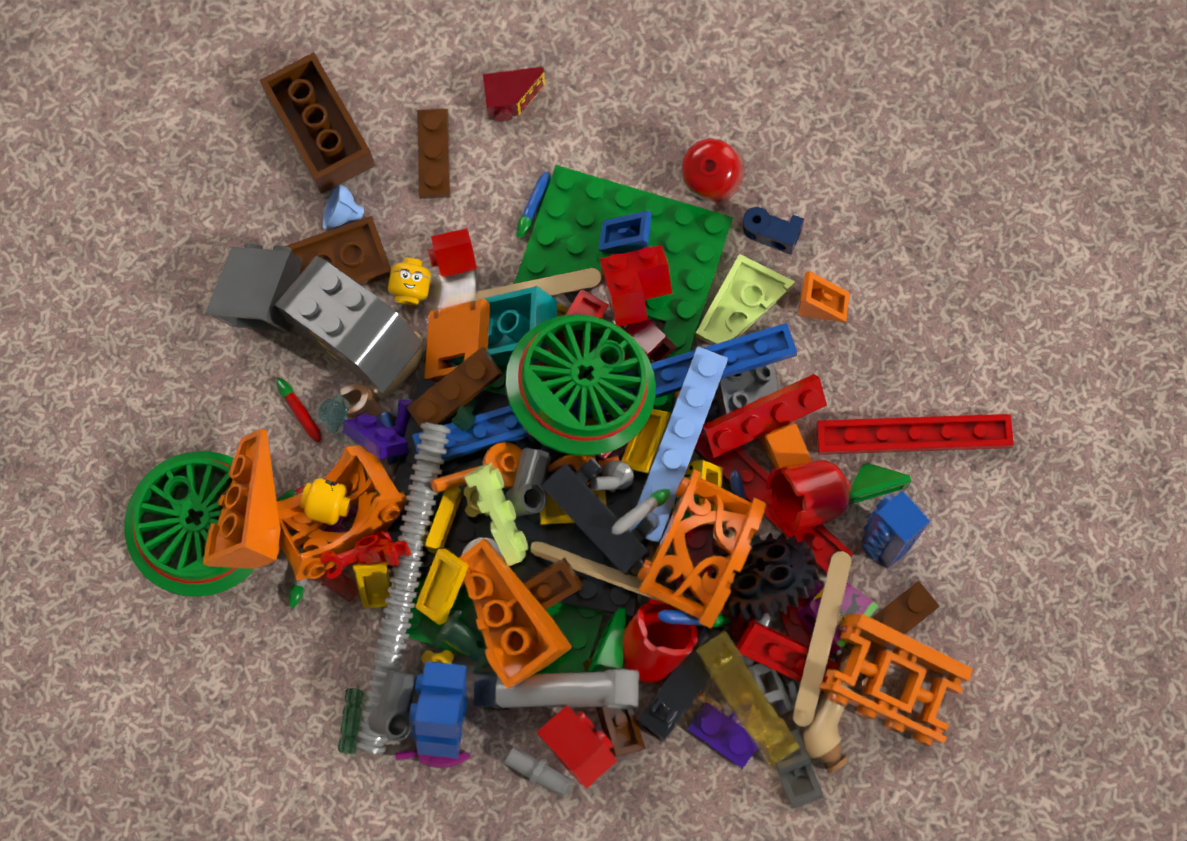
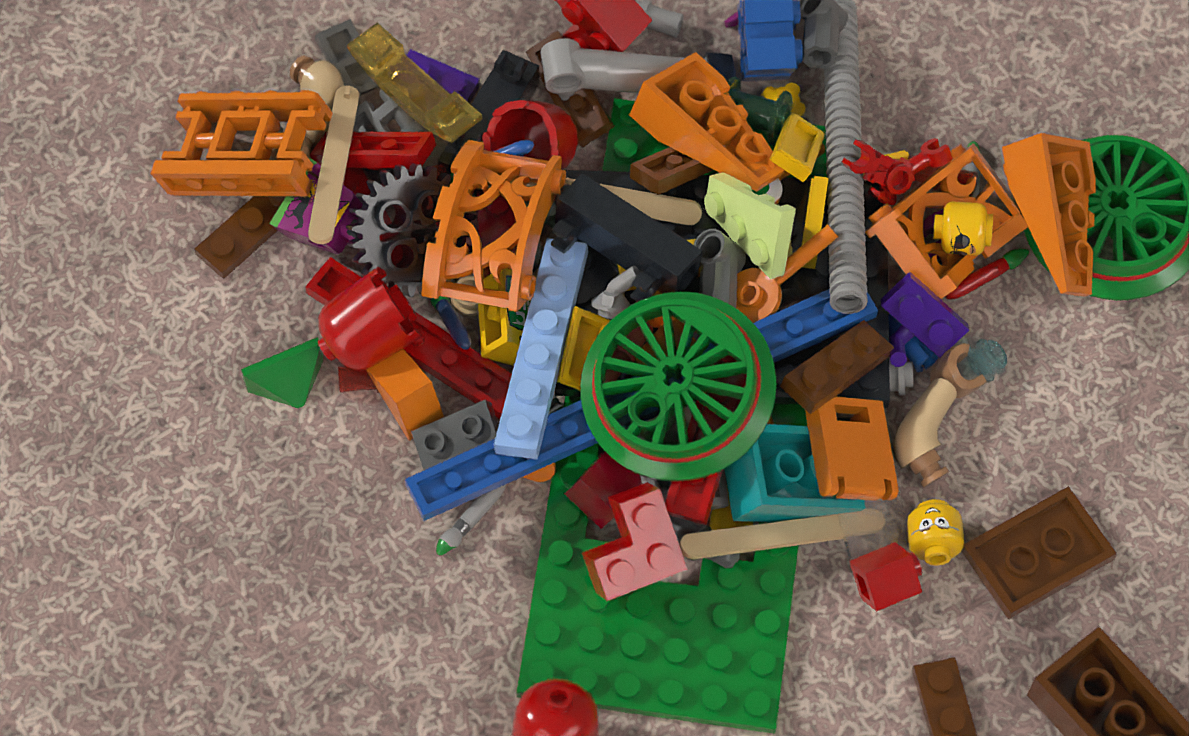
camera: 165 degrees right, 10 degrees down
dark grey slope [206,243,302,333] -> none
dark grey brick [274,256,423,394] -> none
red piece [276,377,321,442] -> none
light blue piece [322,184,364,230] -> none
clear green axle [338,688,364,755] -> none
clear green hand [451,399,479,432] -> none
blue piece [516,172,551,238] -> none
green slope [588,607,627,673] -> none
blue slope [598,210,652,254] -> none
light grey piece [612,489,670,534] -> none
yellowish green wing [695,254,795,345] -> none
red plate [702,374,827,458] -> none
dark blue leg [742,207,804,255] -> none
orange slope [797,271,850,322] -> none
red plate [816,414,1014,455] -> none
blue brick [861,490,931,569] -> none

